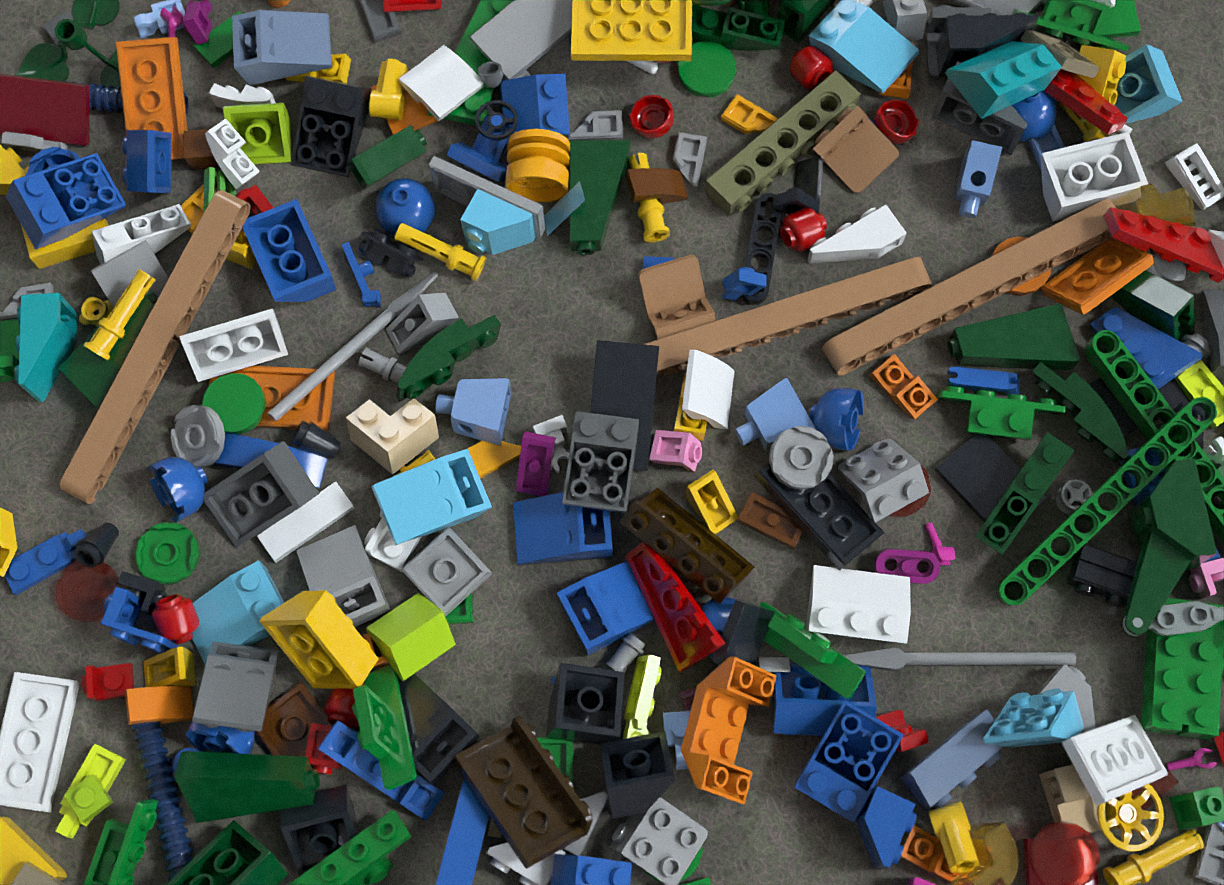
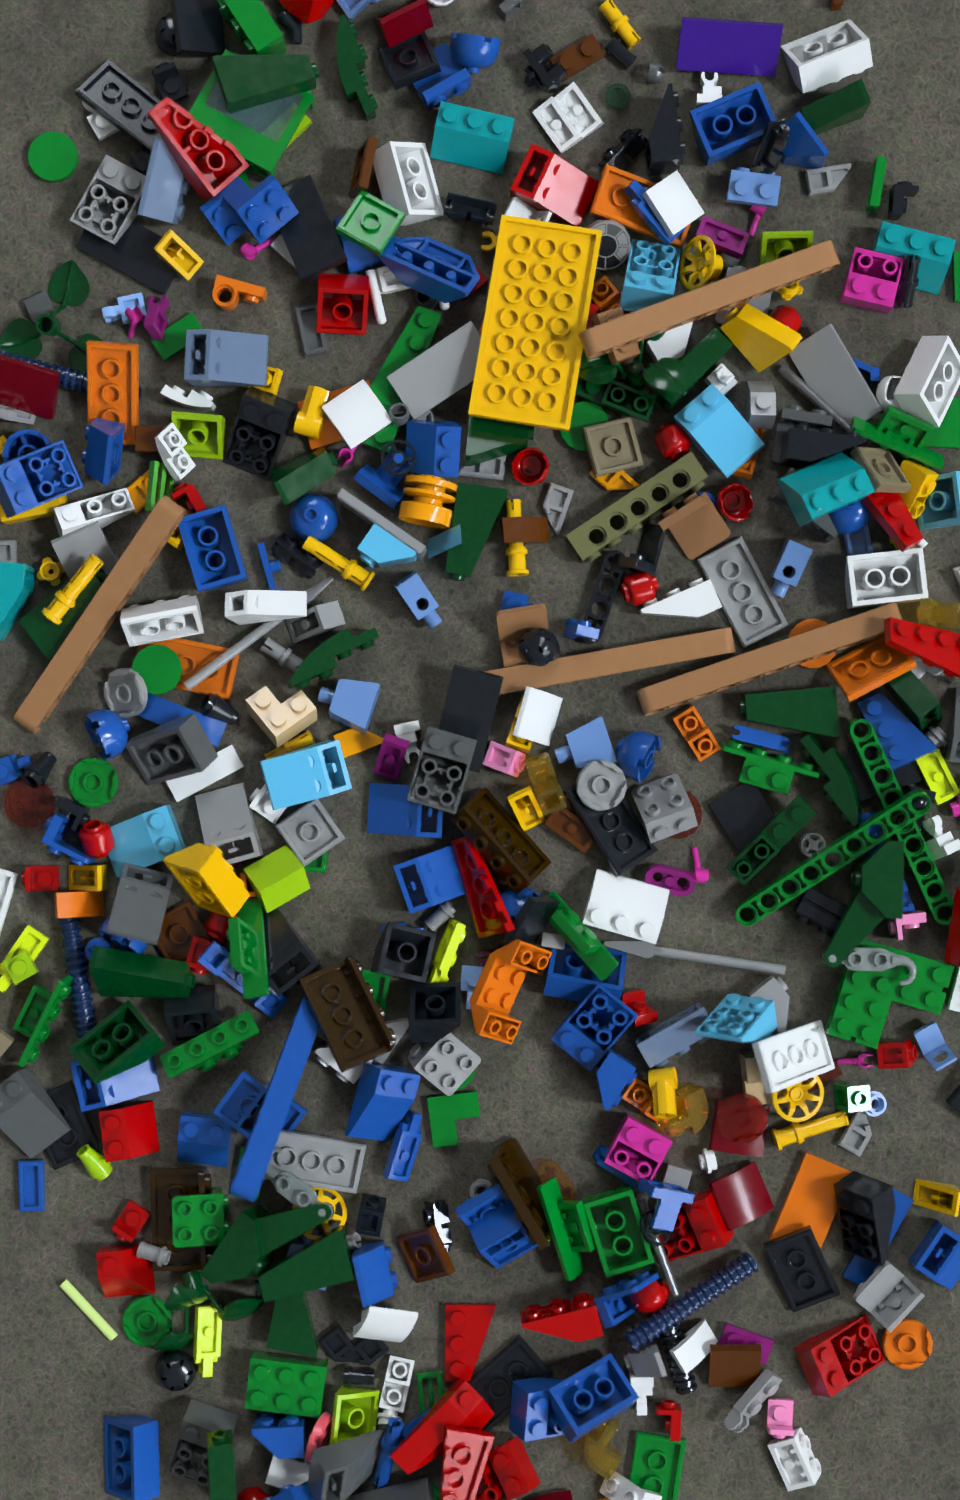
camera: 15 degrees right, 15 degrees up
none -> white slope [225,590,307,625]
none -> dark pink hand [335,444,361,467]
none -> medium blue torso [393,571,442,629]
none -> dark green slope [465,416,534,466]
none -> black helmet [518,627,560,666]
none -> clear yellow brick [524,752,567,816]
none -> dark tan plate [582,416,644,478]
none -> light grey tile [697,536,789,649]

